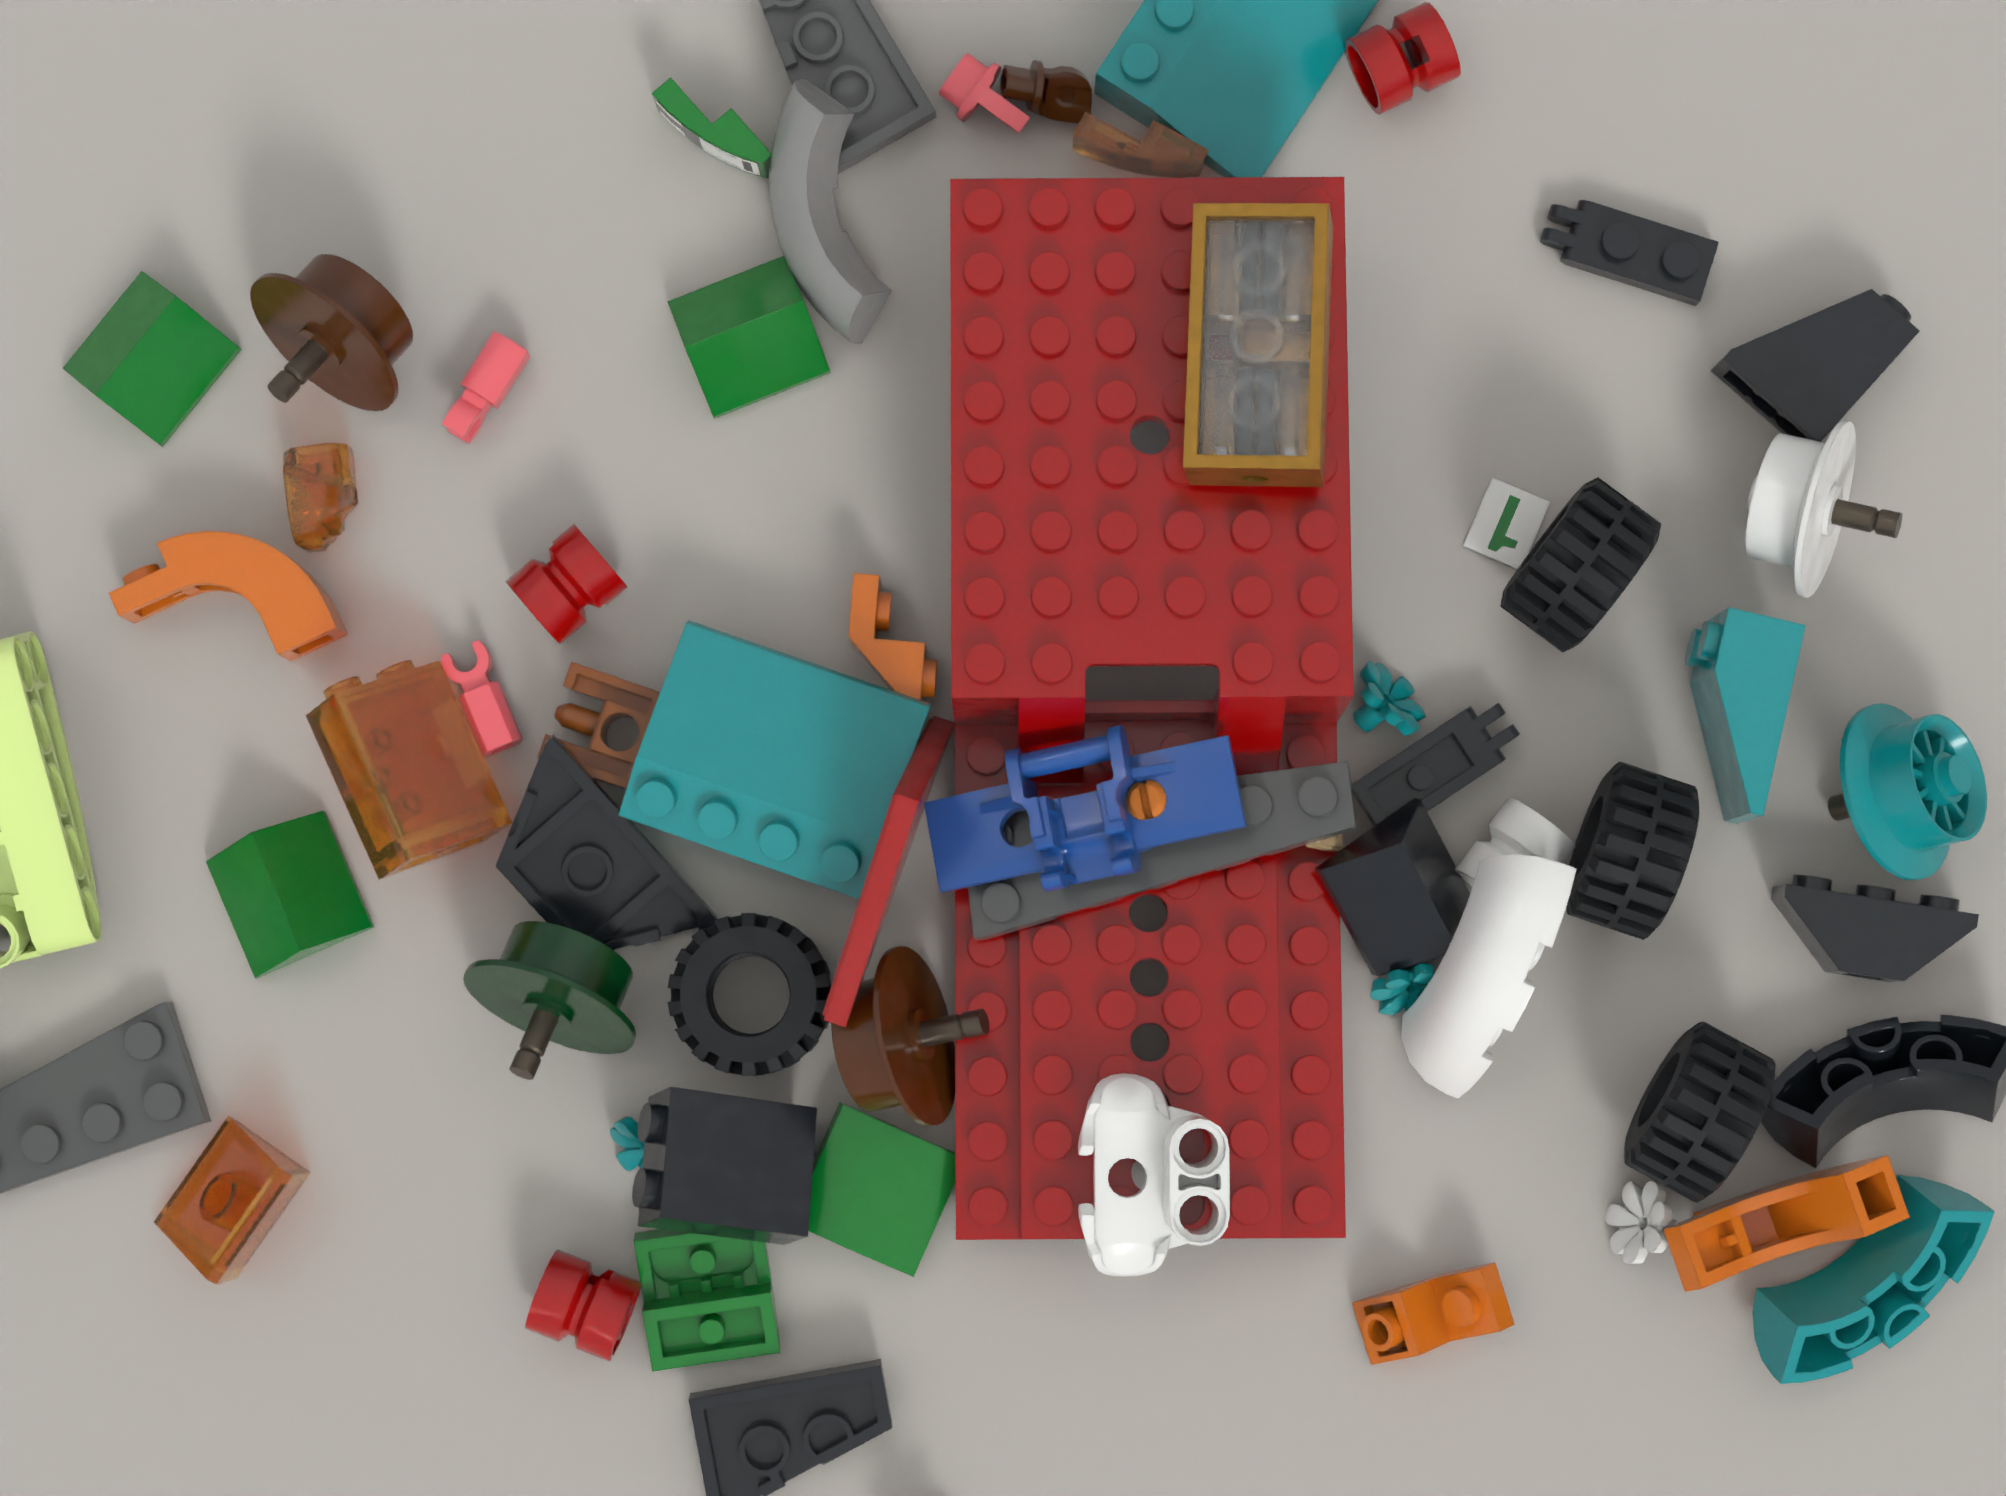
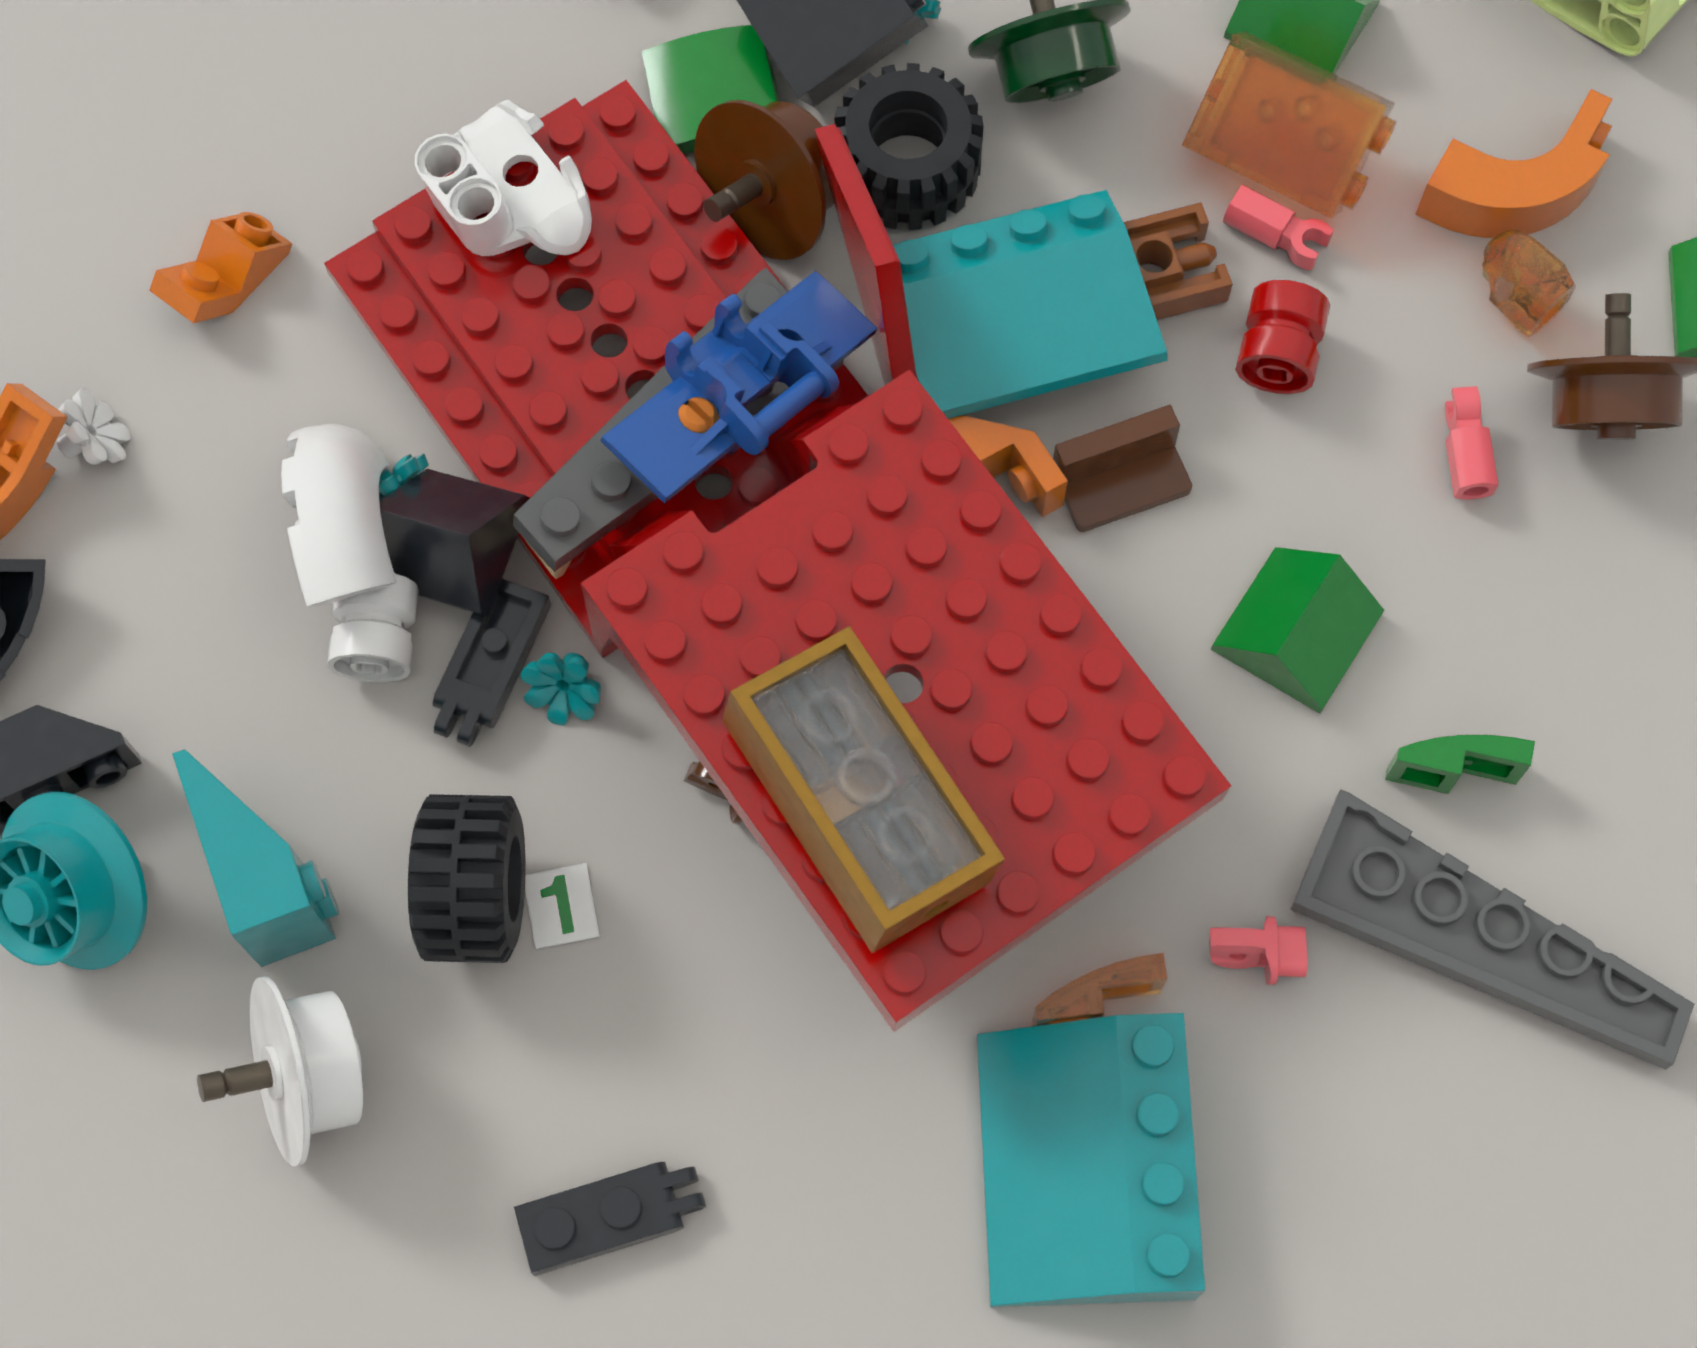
camera: 145 degrees right, 15 degrees down
black wing [496,734,718,950] -> none
light grey brick [769,79,892,344] -> none
reddish brown piece [1000,60,1092,124] -> none
red wheel [1345,2,1461,115] -> none
black tyre [1566,762,1699,940] -> none
black tyre [1624,1021,1776,1203] -> none
black slope [1711,289,1920,442] -> none
none -> reddish brown panel [1053,404,1192,532]

